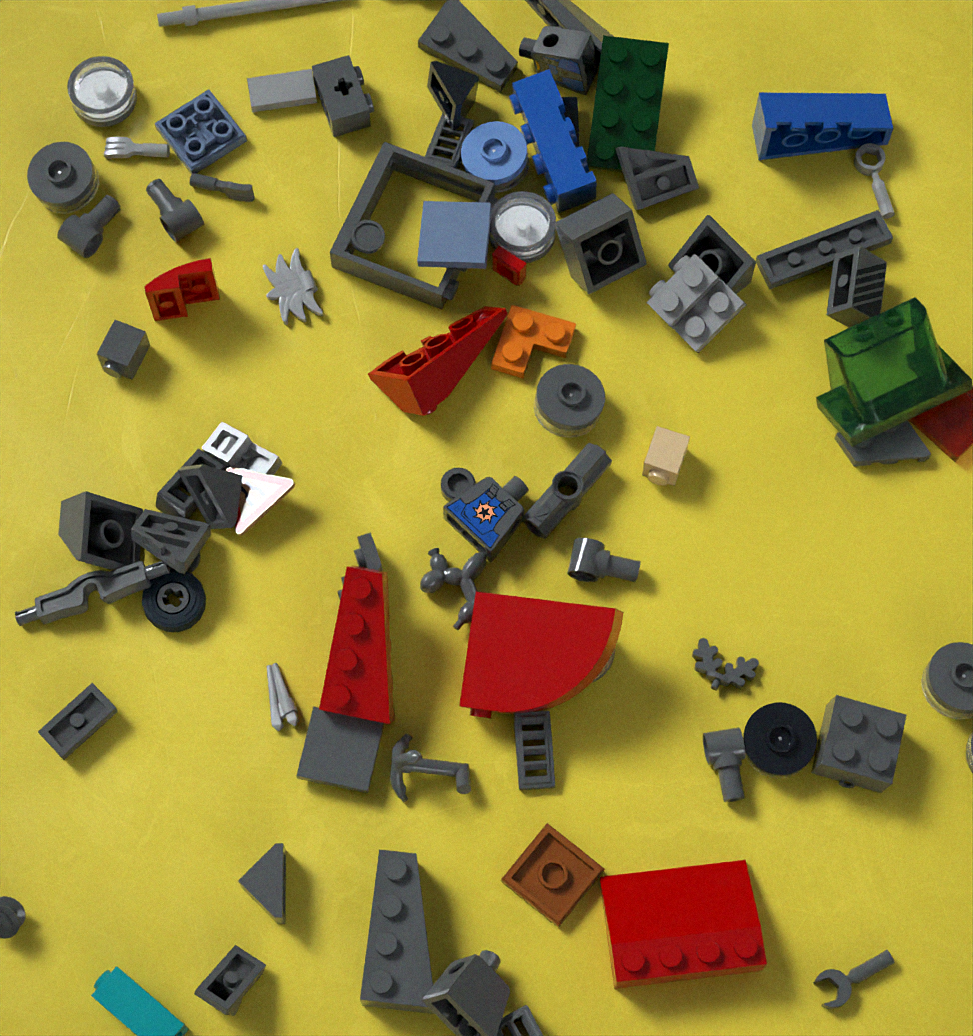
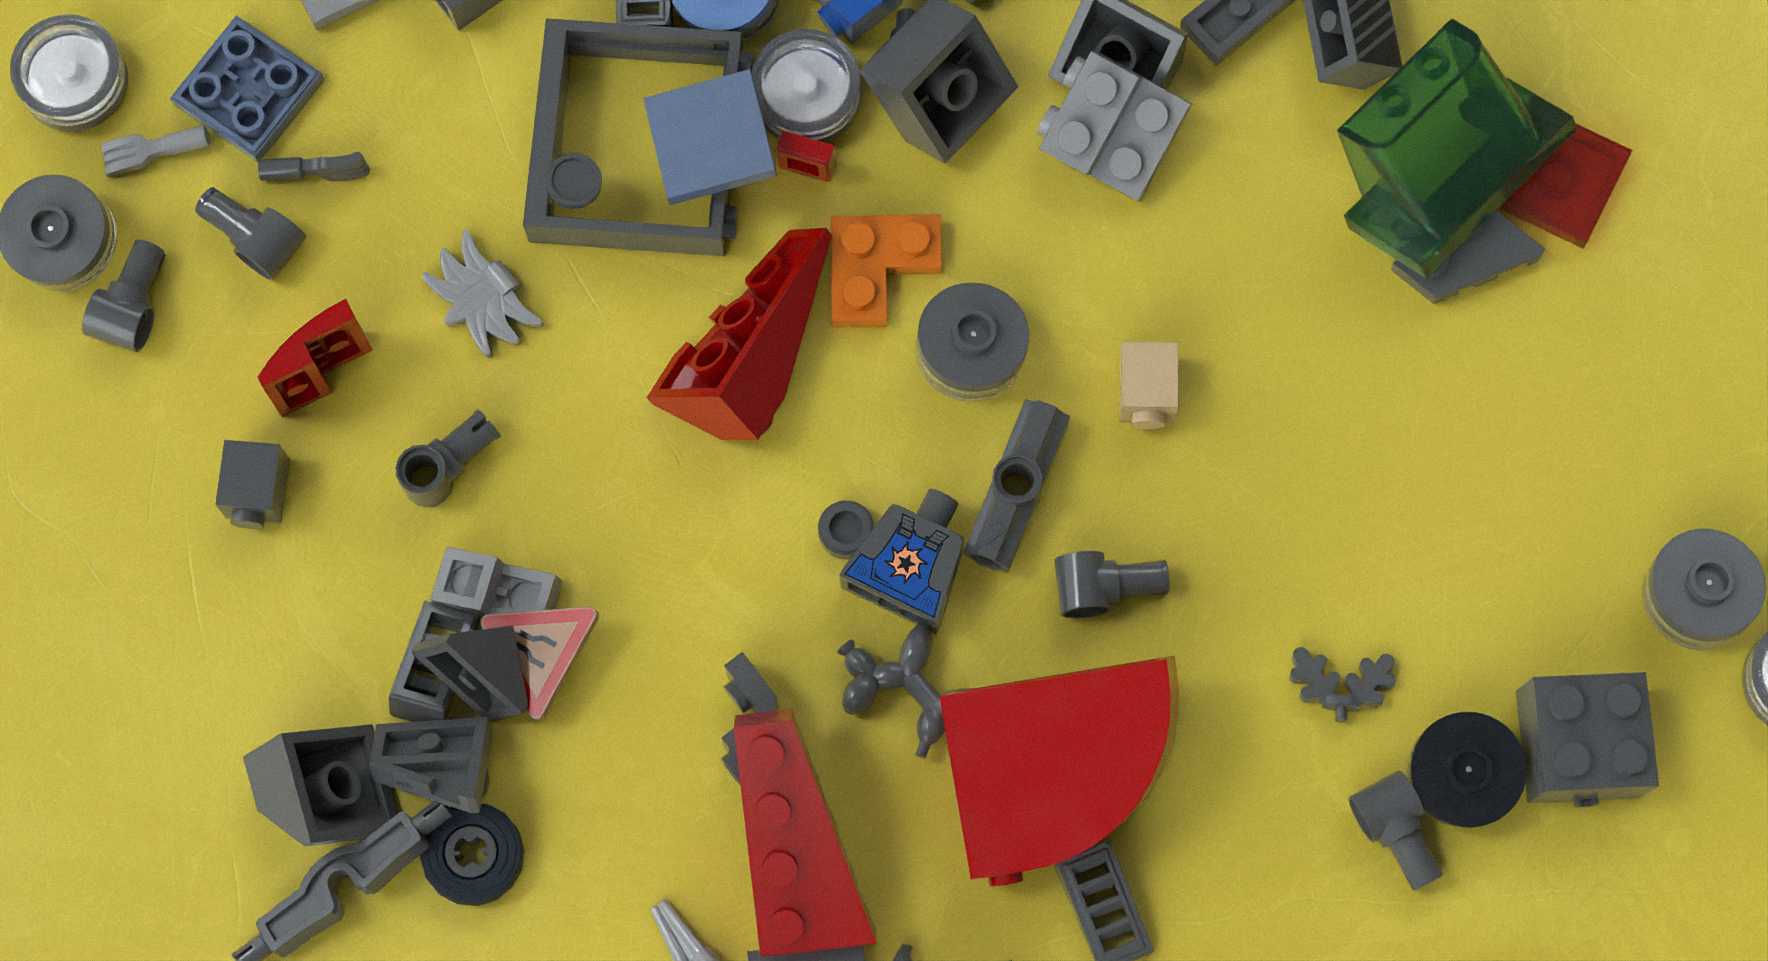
camera: 15 degrees left, 5 degrees up
none -> dark grey pin [395,409,501,507]

